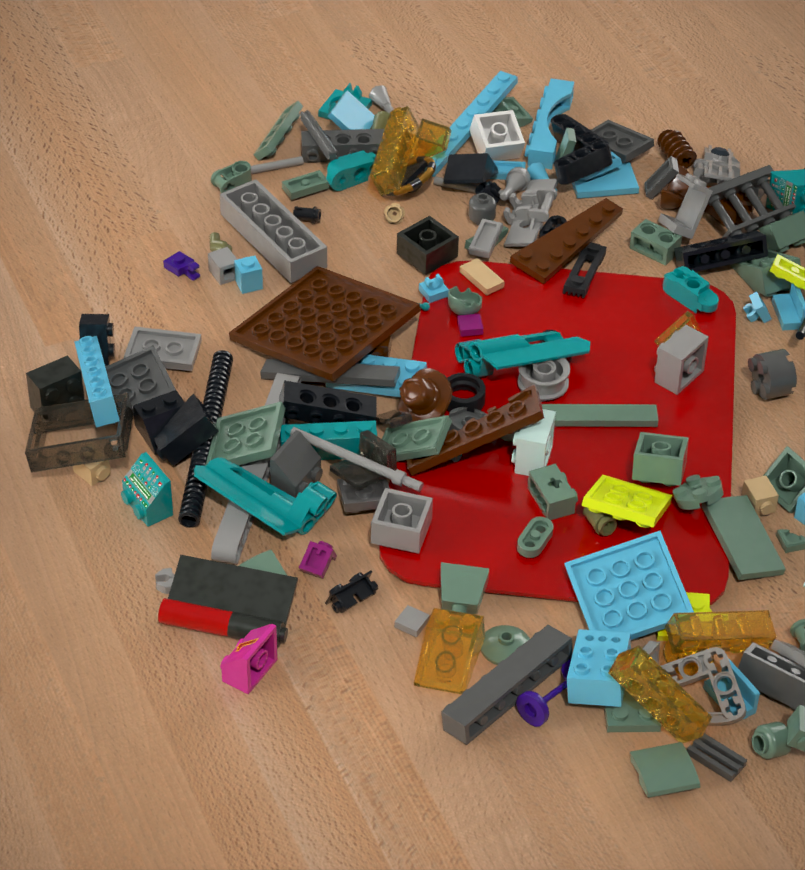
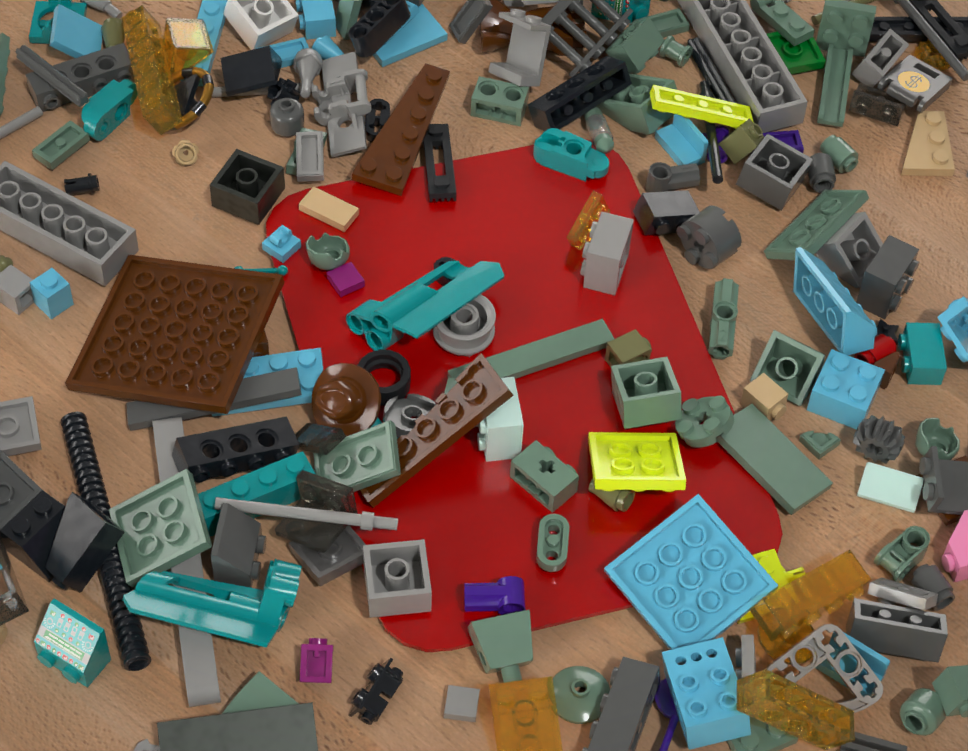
camera: 25 degrees left, 10 degrees up
medium azure tile [743,291,772,323] -> none
none -> dark purple piece [464,576,526,615]
none -> piece [584,107,614,154]
none -> olive brick [605,329,652,367]
none -> brick [633,190,700,235]
none -> dark grey piece [645,162,700,193]
none -> sand green piece [708,278,739,359]

